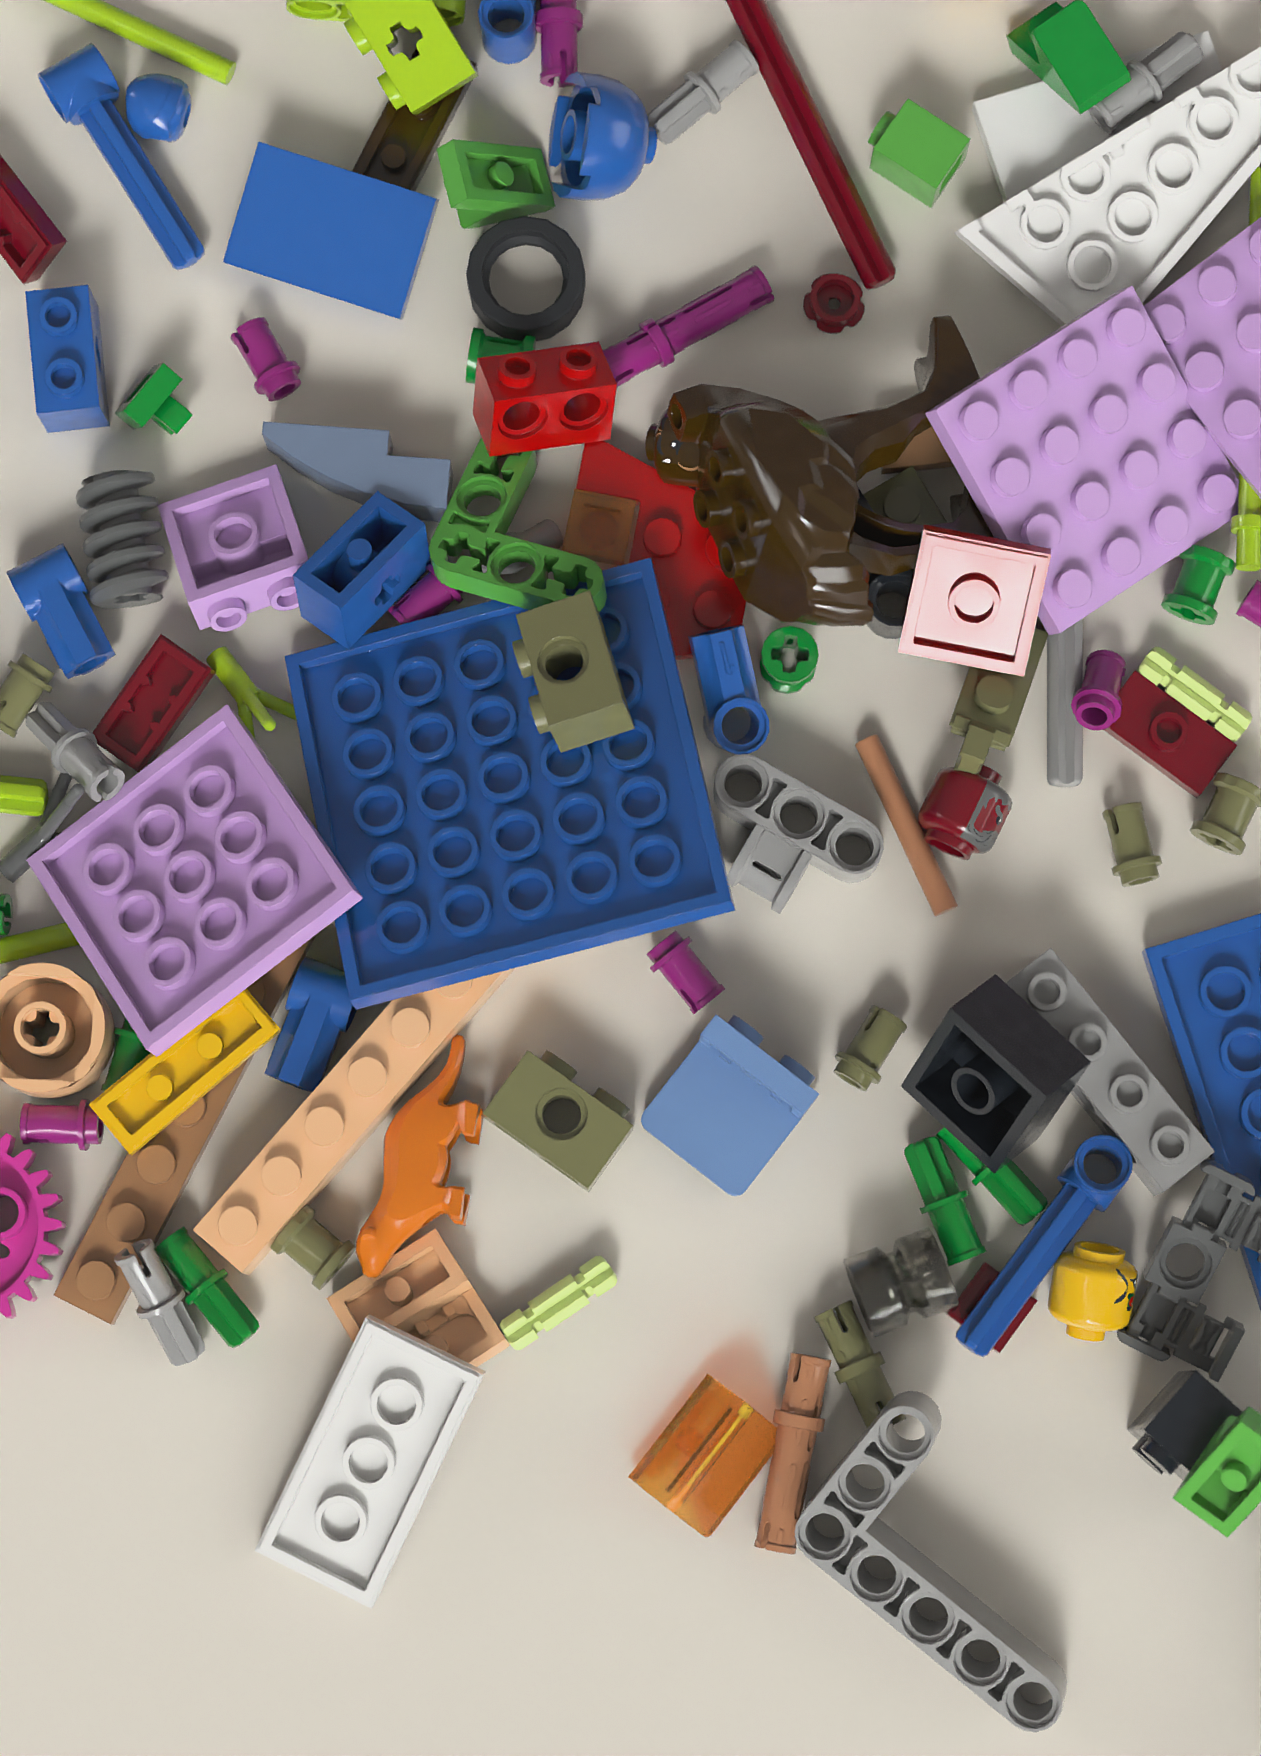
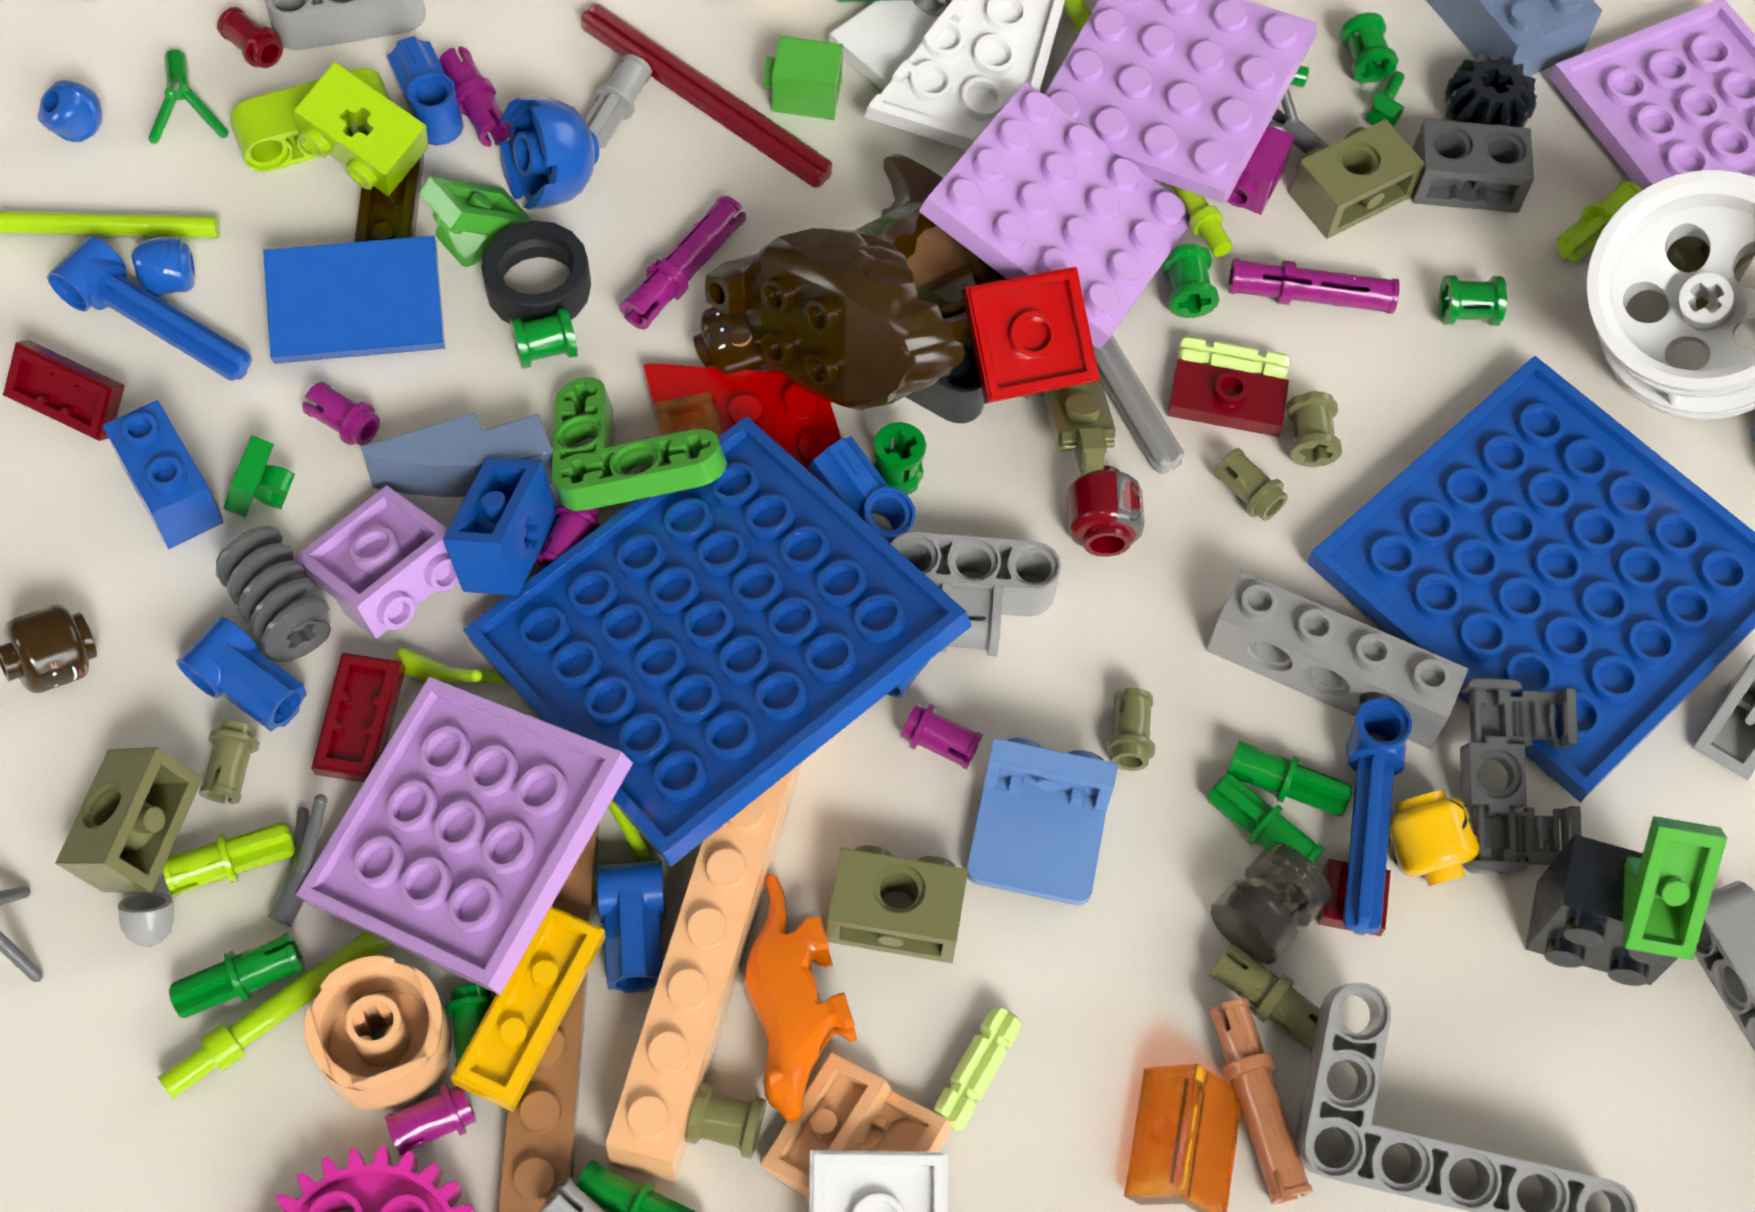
camera: 30 degrees left, 20 degrees down
light grey axle [26,702,125,802] -> none
red brick [472,341,617,457] -> none
olive brick [512,590,635,753] -> none
dark red plate [803,273,865,334] -> none
nougat bar [855,734,958,917] -> none
black brick [901,974,1091,1174] -> none
magenta pin [1071,650,1126,730] -> none

